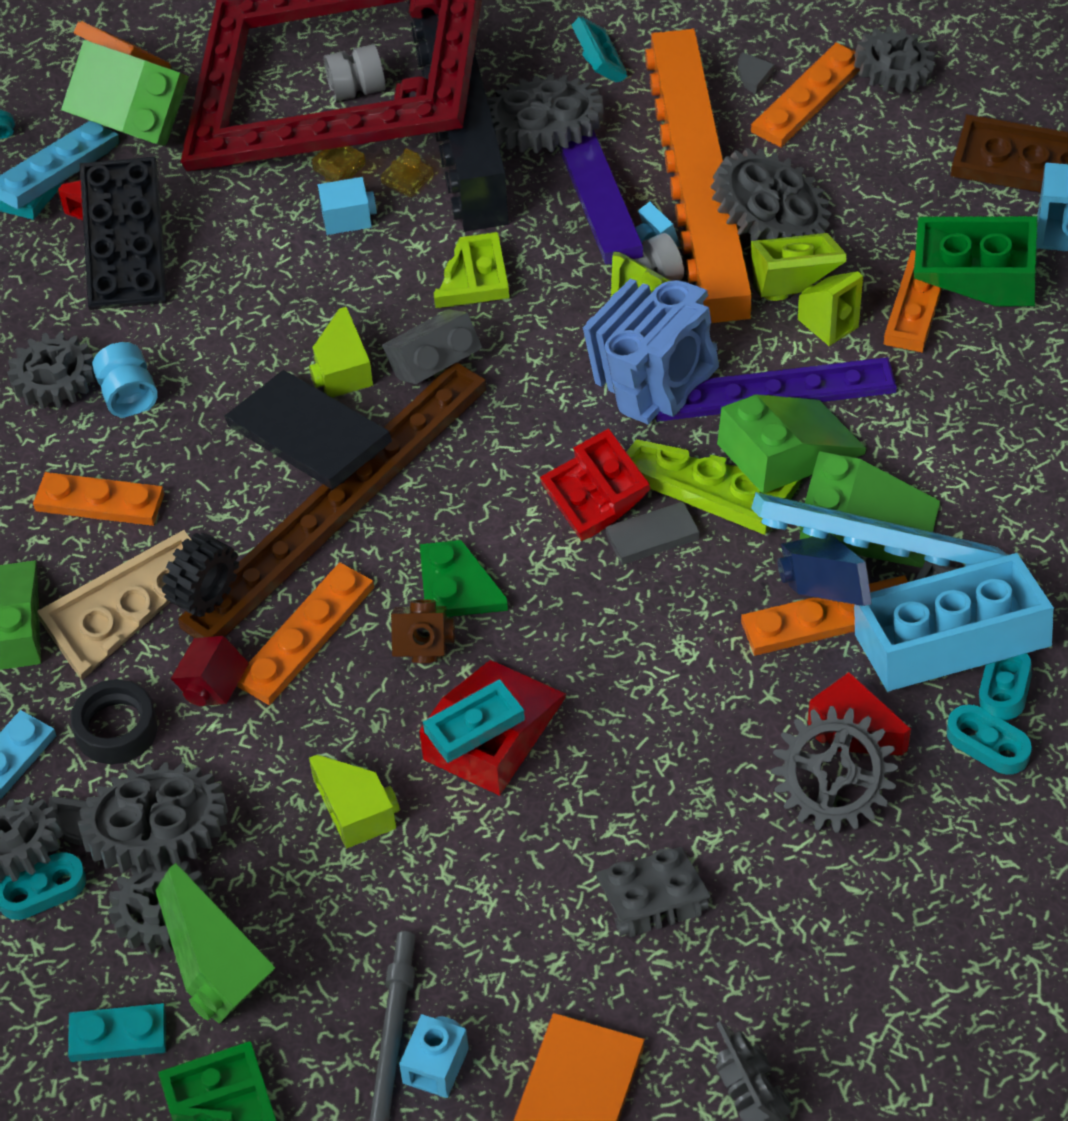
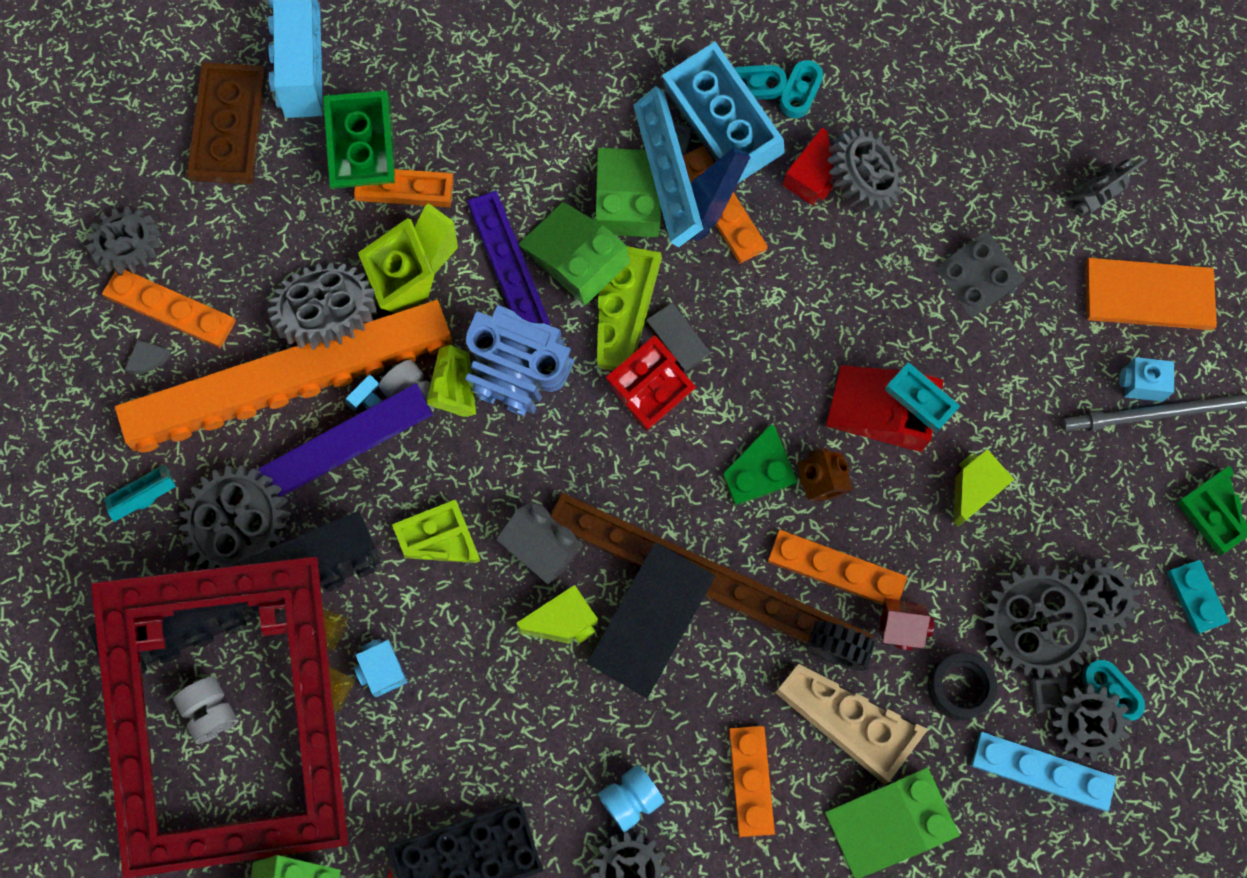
camera: 115 degrees left, 20 degrees up
bright green slope [156,863,275,1024] -> none

